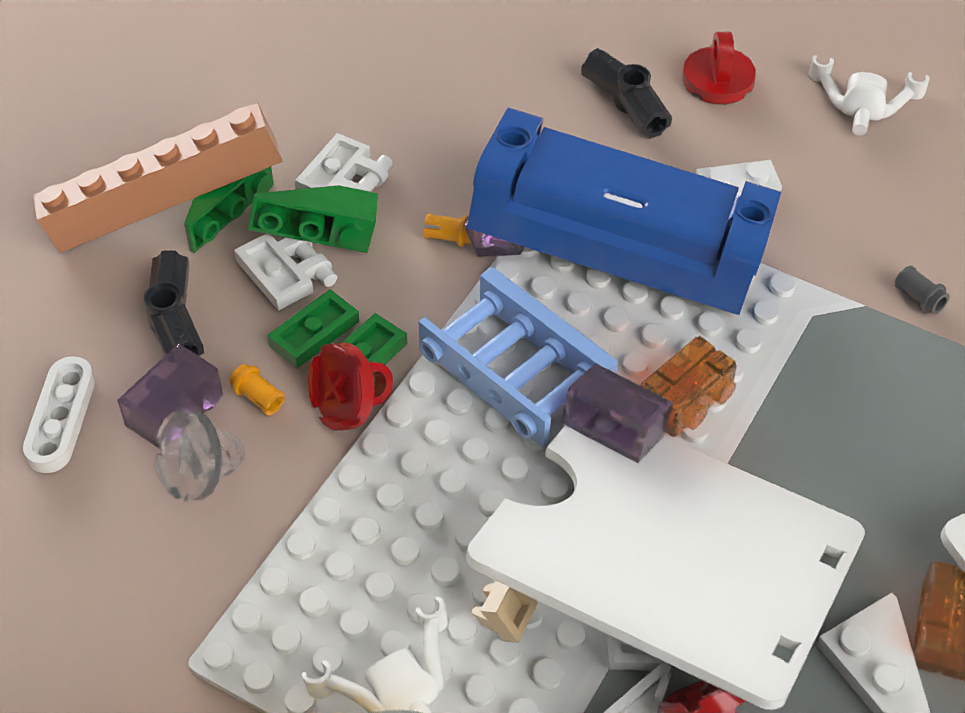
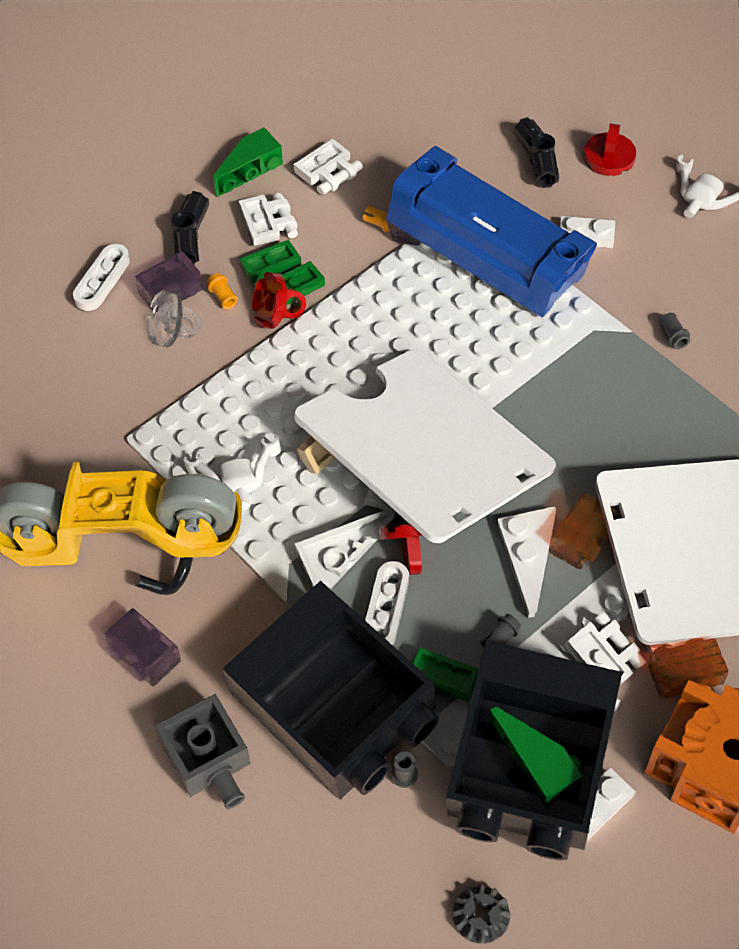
camera: 20 degrees right, 5 degrees up
nougat brick [34,103,283,253] -> none
green slope [247,185,378,253] -> none
light blue fence [418,267,618,448] -> none
clear purple brick [561,363,673,463] -> none
clear orange brick [636,336,737,438] -> none

